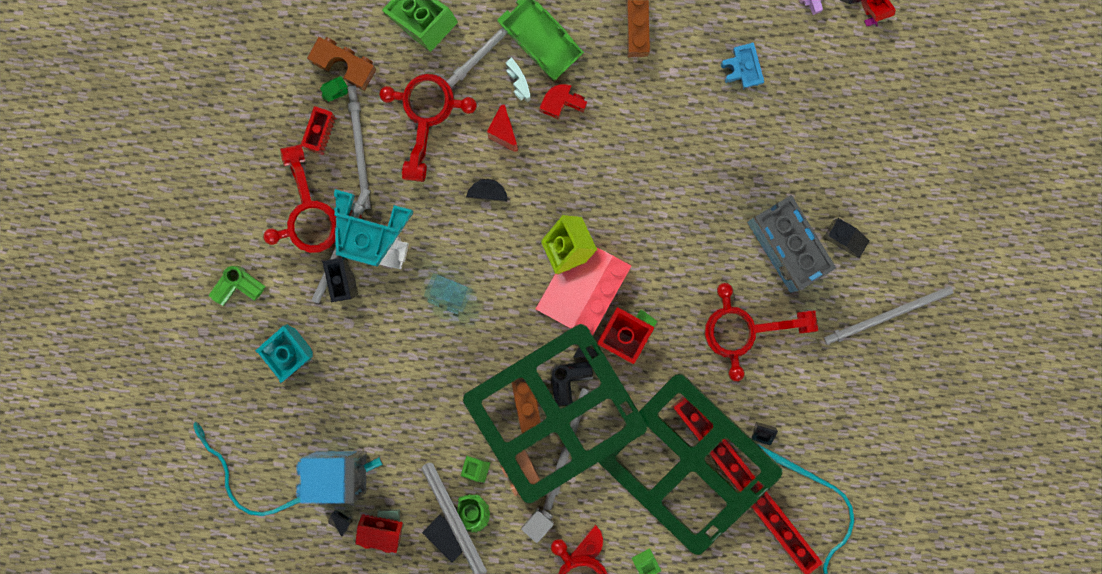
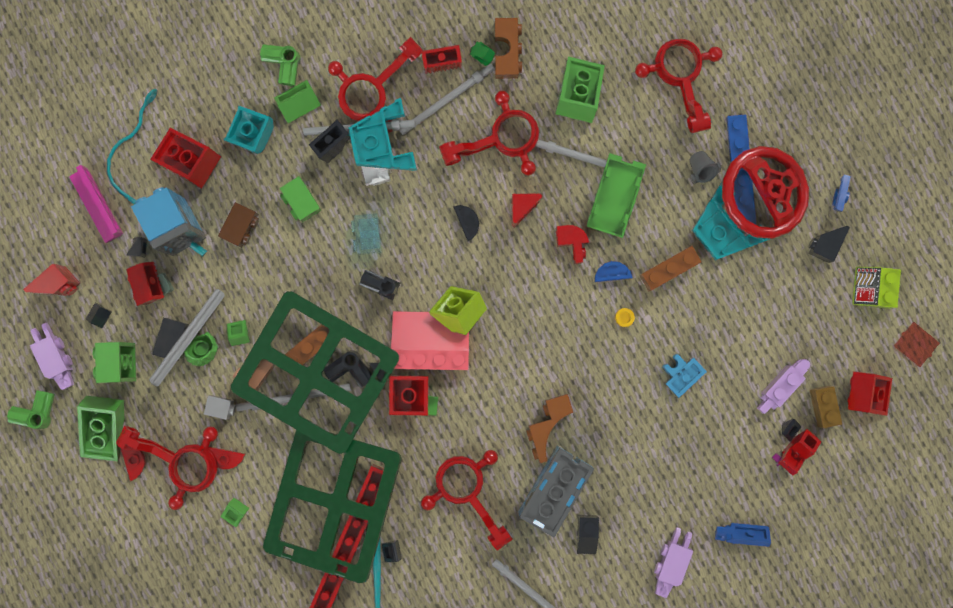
camera: 60 degrees right, 0 degrees up
light aqua slope [506,57,530,103] -> none
none -> dark pink fence [69,165,123,243]
none -> red slope [150,128,221,189]
none -> reddish brown brick [218,202,259,248]
none -> bright green brick [274,80,321,123]
none -> bright green brick [280,176,322,223]
none -> black piece [359,270,401,301]
none -> dark orange arch [526,394,574,463]
none -> blue plate [594,261,633,283]
none -> yellow tile [615,308,635,327]
none -> lavender hinge [654,528,693,598]
none -> blue hinge [715,523,771,547]

